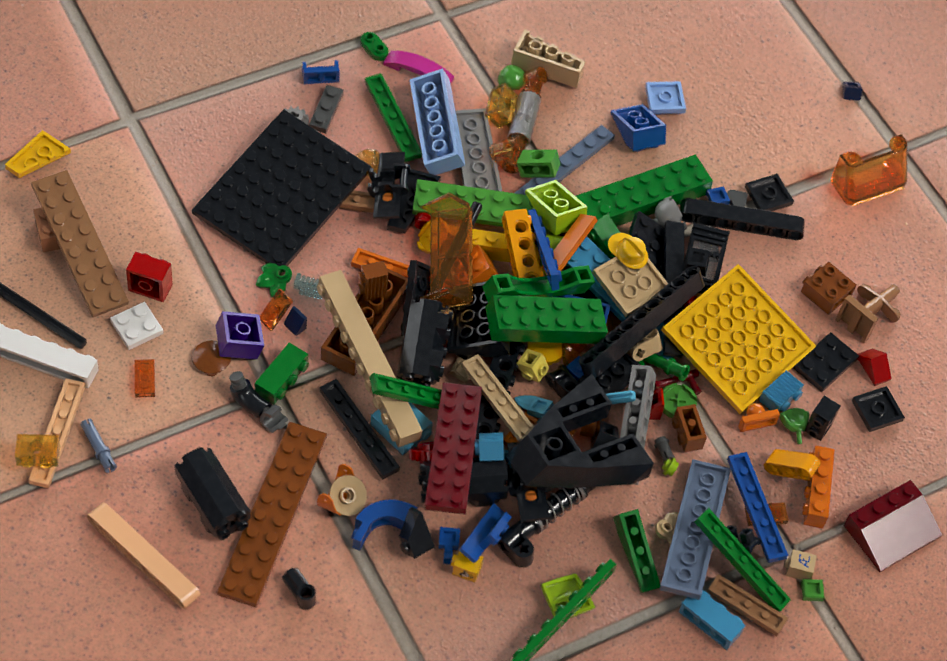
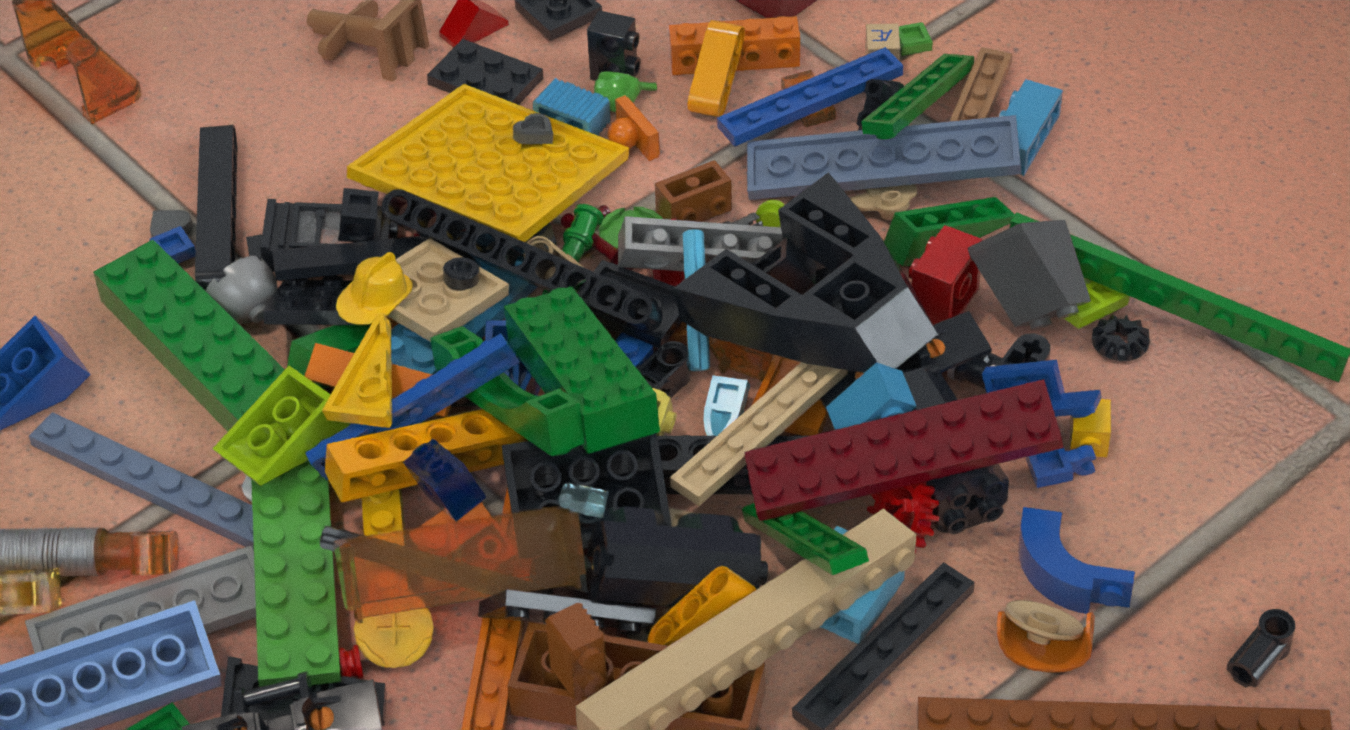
camera: 95 degrees left, 10 degrees down
black slope [399,507,435,559] -> none
bright green brick [517,150,561,178] -> none
black plate [745,173,794,212] -> none
dark orange brick [801,262,856,315] -> none
none -> yellow wing [322,313,392,428]
none -> clear blue brick [403,439,487,522]
none -> black tile [443,257,479,290]
none -> dark grey tile [513,113,553,144]
none -> clear light blue piece [558,483,609,518]
none -> light orange beam [647,566,756,646]
none -> red brick [908,225,983,325]
none -> dark grey slope [967,220,1091,330]
none -> black gear [1092,314,1150,361]

